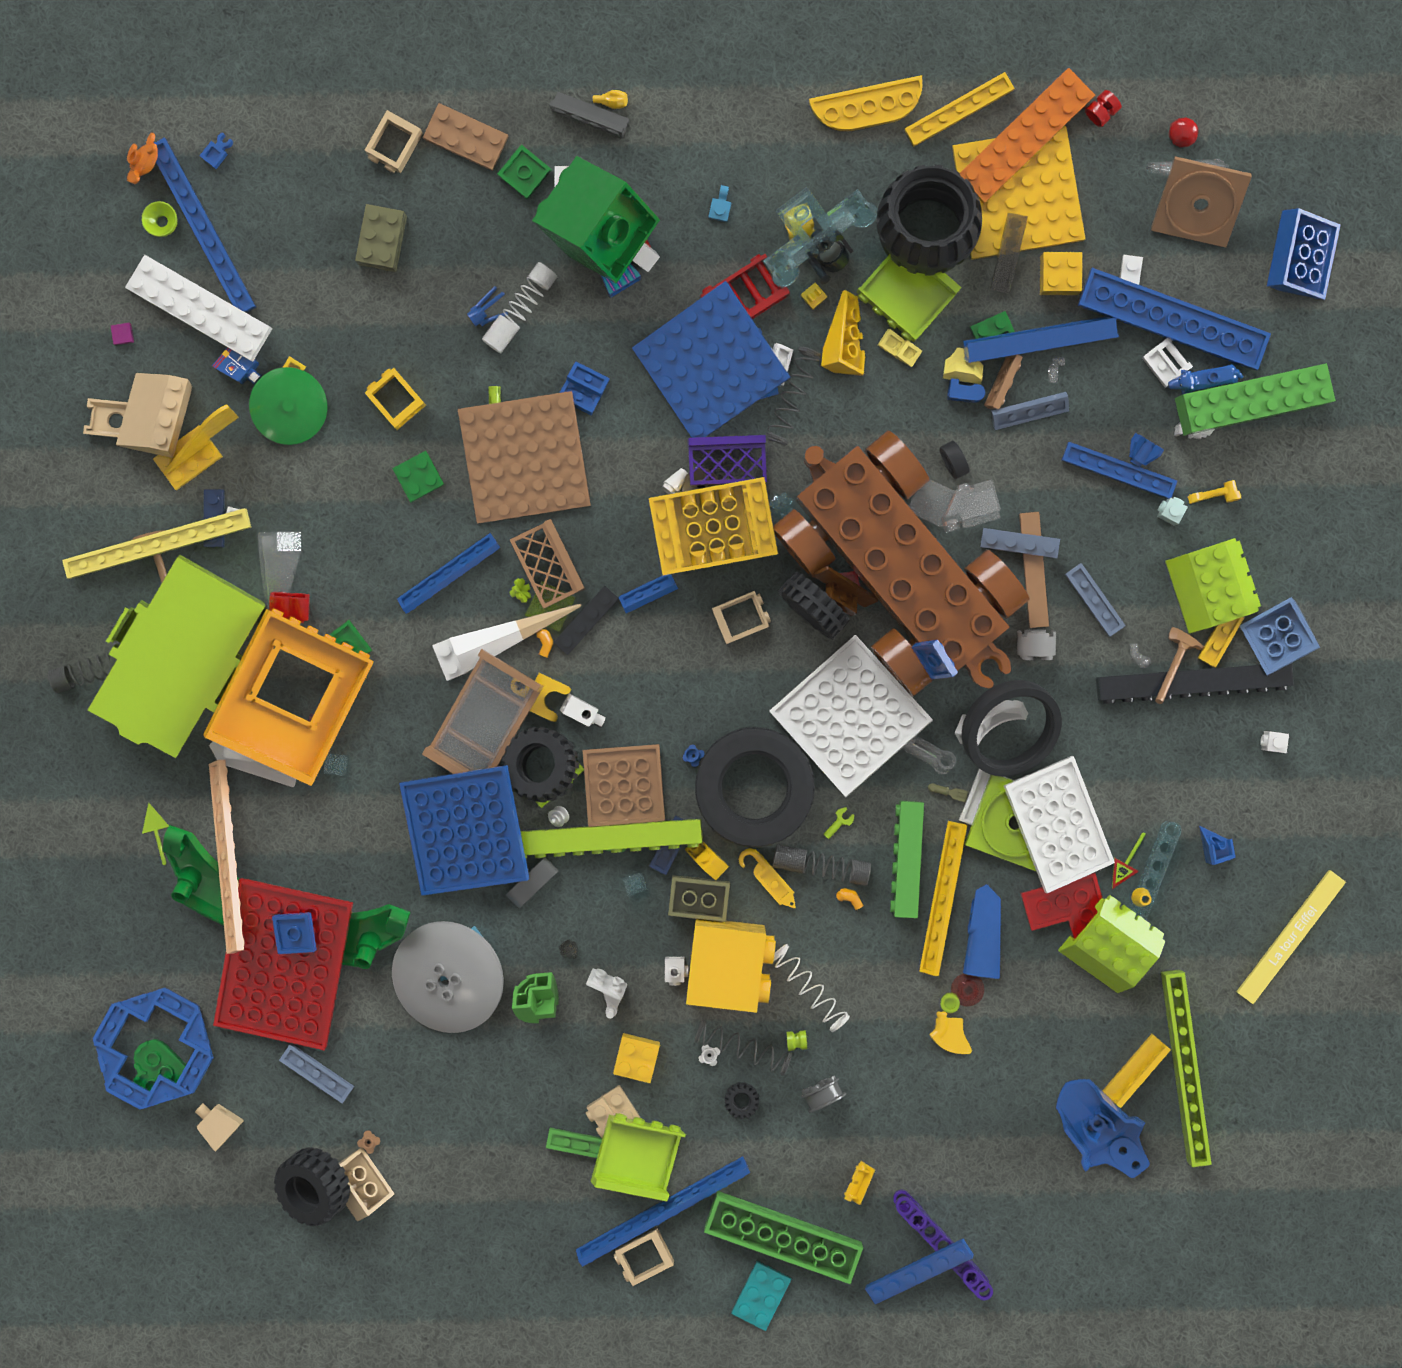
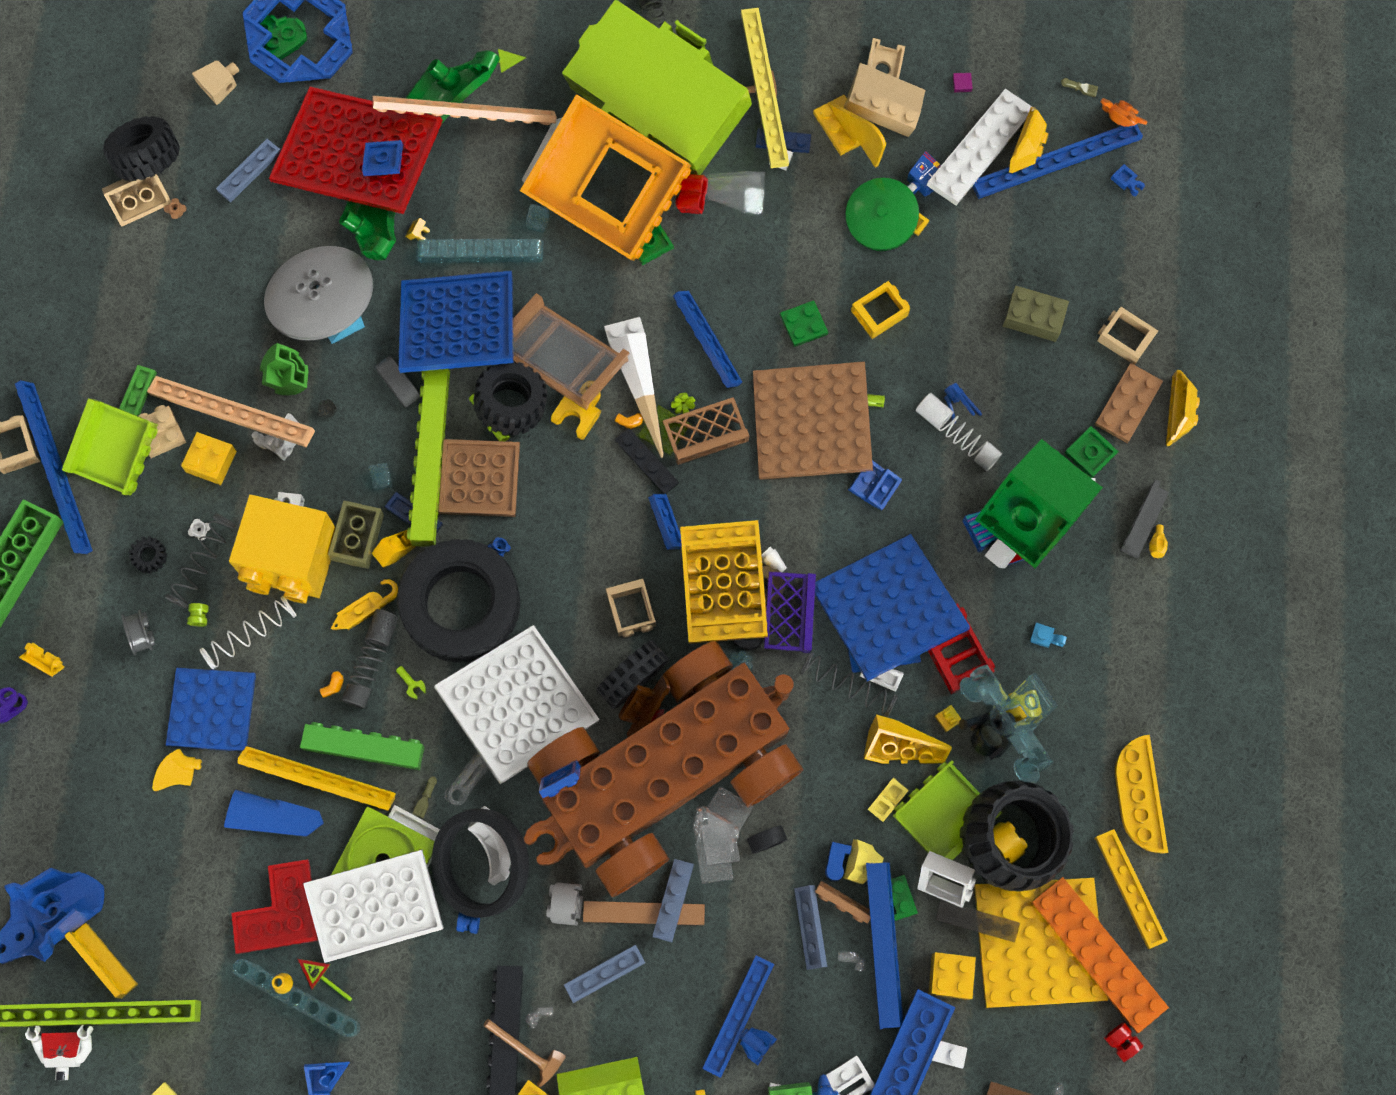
camera: 90 degrees right, 15 degrees down
lime piece [142,201,178,237] -> none
white wheel [548,806,569,827] -> none
white torso [560,693,605,727] -> none
lime tile [940,993,960,1013] -> none
clear red piece [951,973,984,1006] -> none
lime slope [1058,895,1165,993] -> none
light aqua brick [1157,497,1188,526] -> none
none -> torso [25,1025,93,1080]
none -> light nougat plate [147,376,315,448]
none -> blue plate [166,668,256,751]
none -> yellow tile [405,218,430,242]
none -> clear light blue beam [416,239,544,263]
none -> blue wheel [457,912,480,934]
none -> white window [917,851,976,908]
none -> yellow brick [993,821,1028,864]
none -> yellow wedge [1009,107,1049,173]
none -> olive piece [1061,78,1098,97]
none -> yellow wedge [1166,370,1200,446]

